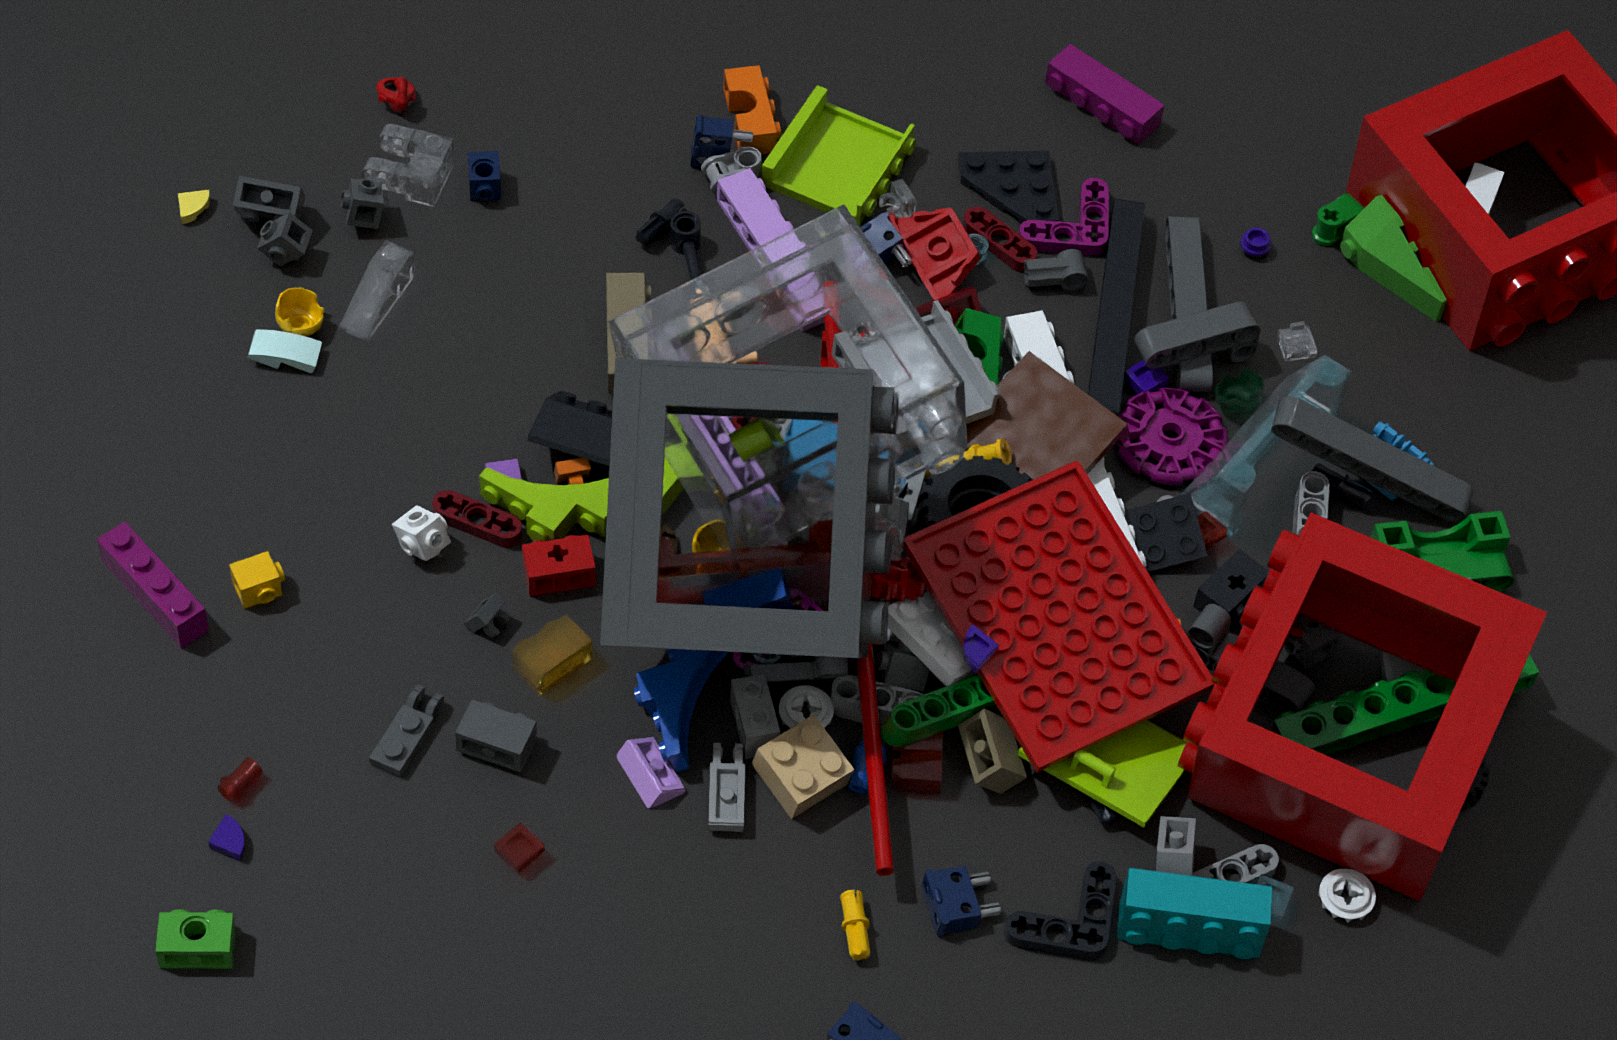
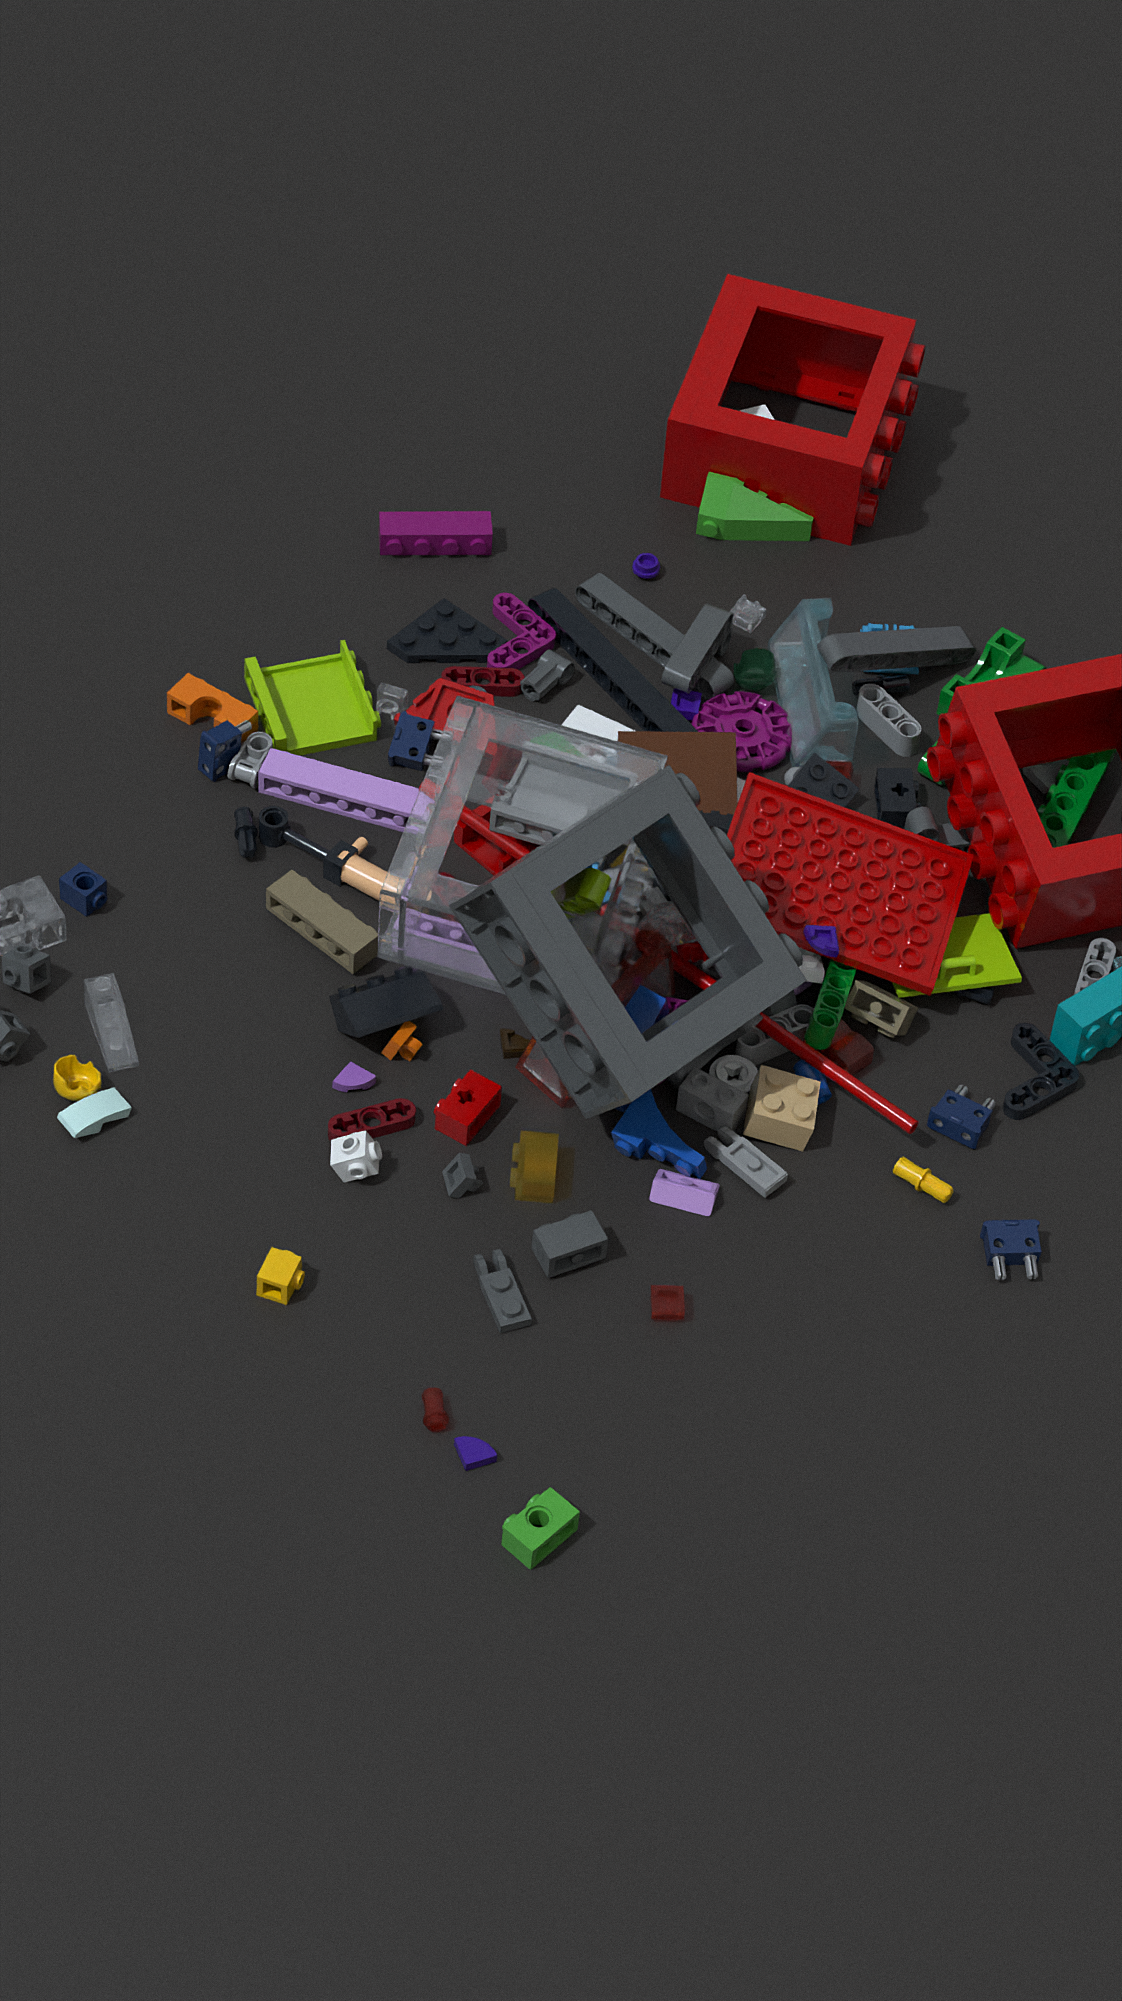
camera: 45 degrees left, 5 degrees down
magenta brick [97,521,209,649] -> none
lime arch [479,438,698,541] -> none
light grey brick [1156,816,1196,876] -> none
green piece [1311,193,1365,246] -> none

